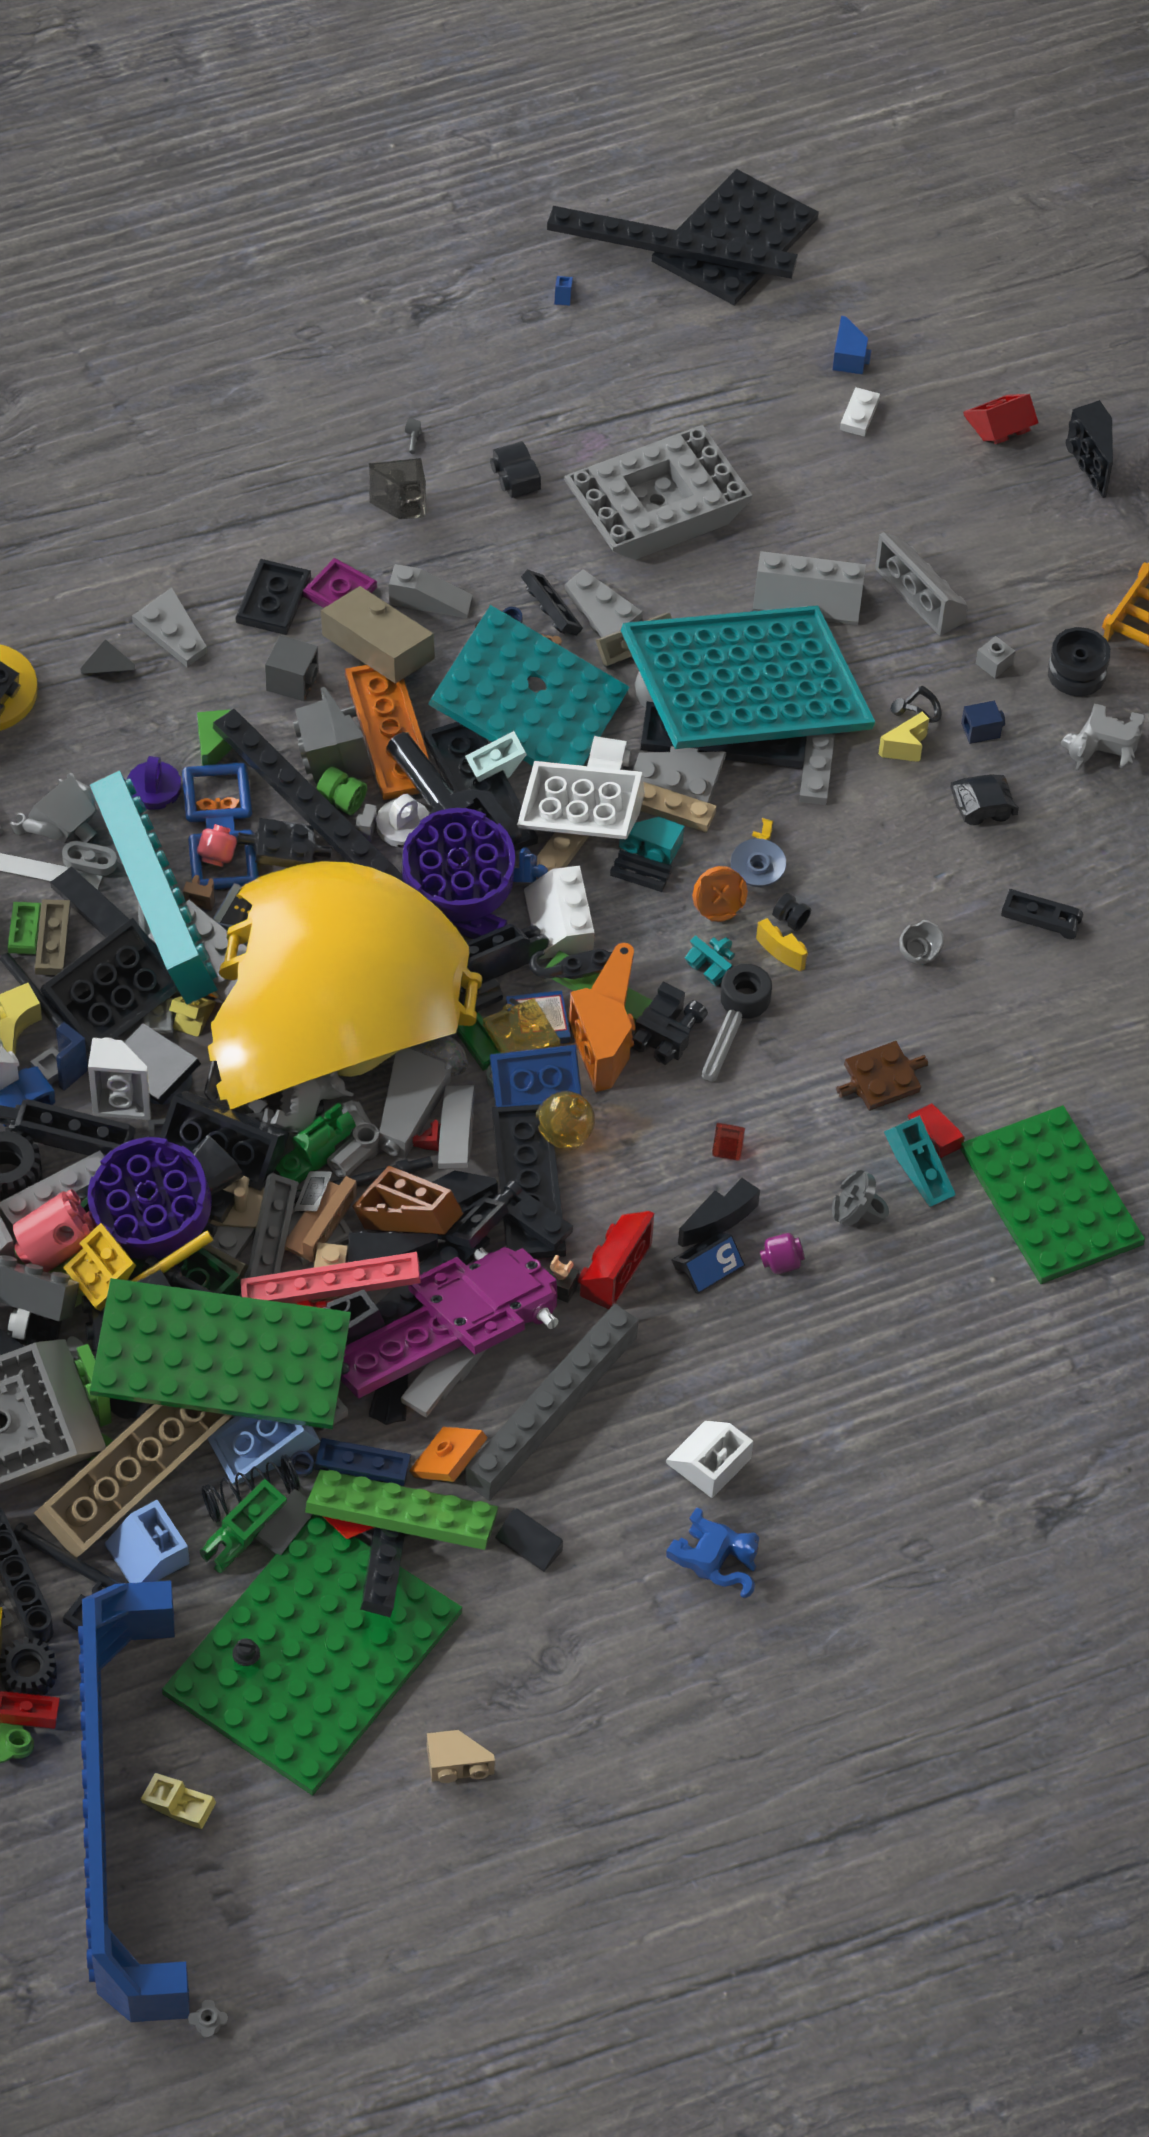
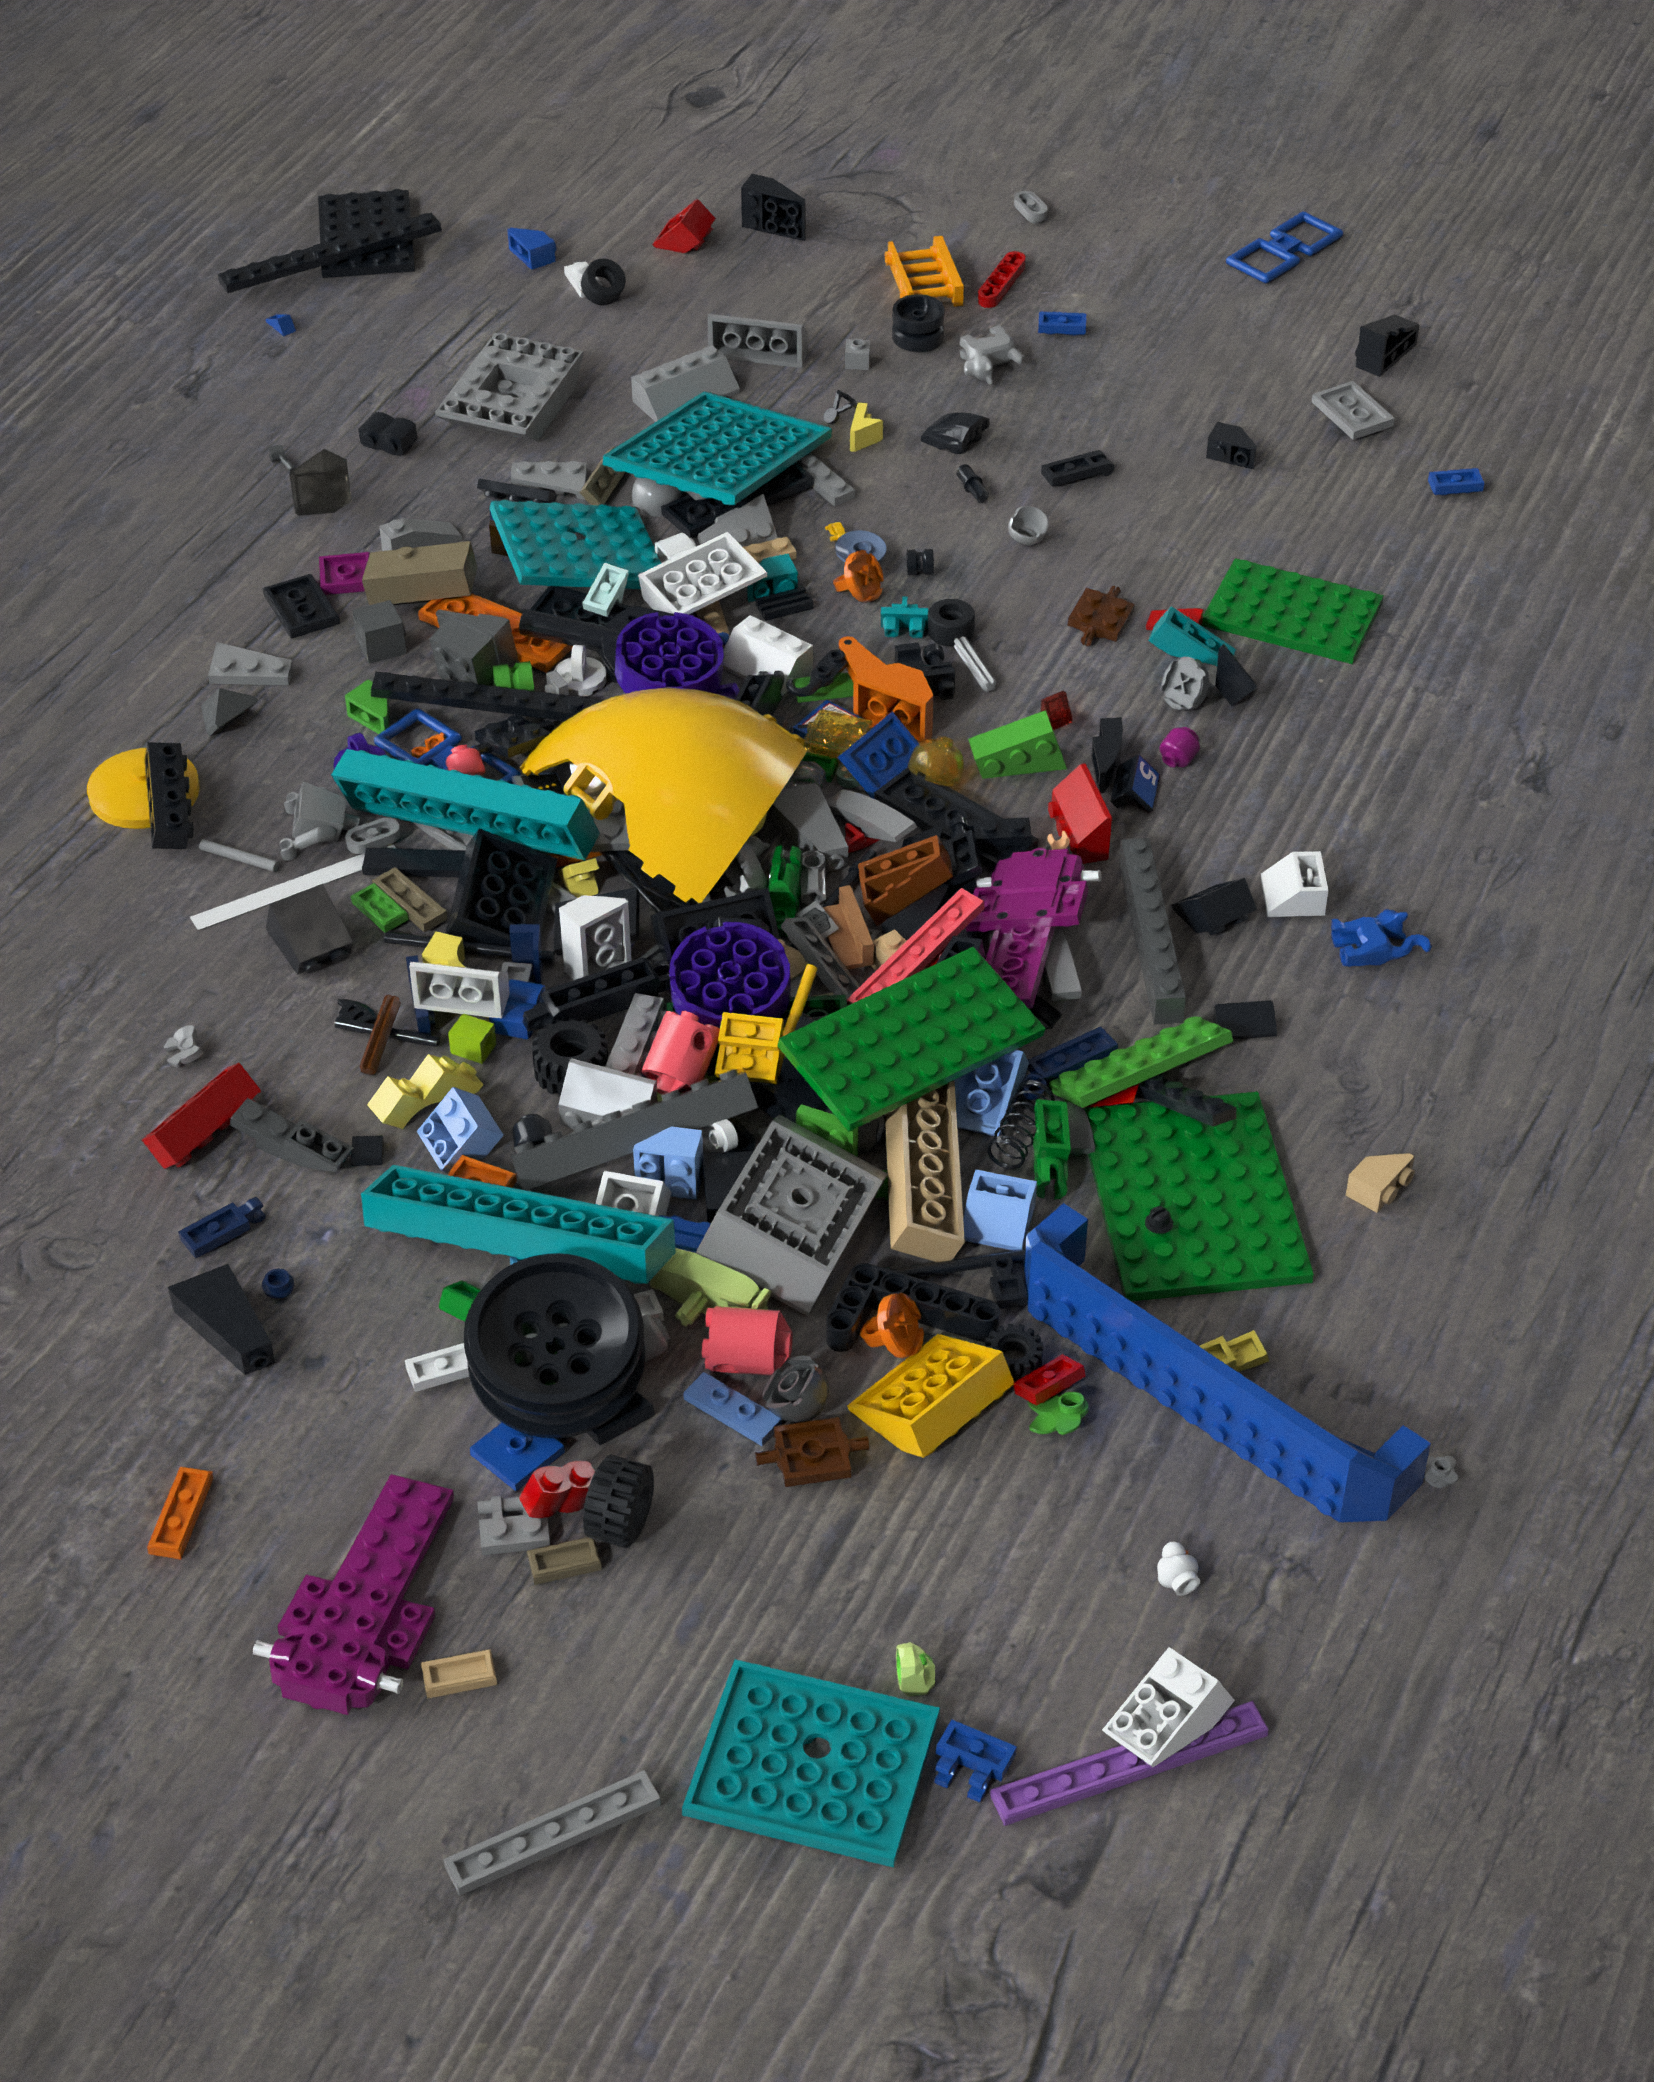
camera: 40 degrees left, 10 degrees down
orange plate [409,1427,488,1482] -> none
yellow slope [756,918,808,971] -> none
dark blue brick [961,700,1005,744] -> none
none -> black tyre [580,258,626,305]
none -> black axle [956,464,989,503]
none -> bright green wedge [968,710,1067,779]
none -> black slope [1171,878,1257,935]
none -> black slope [1215,644,1257,706]

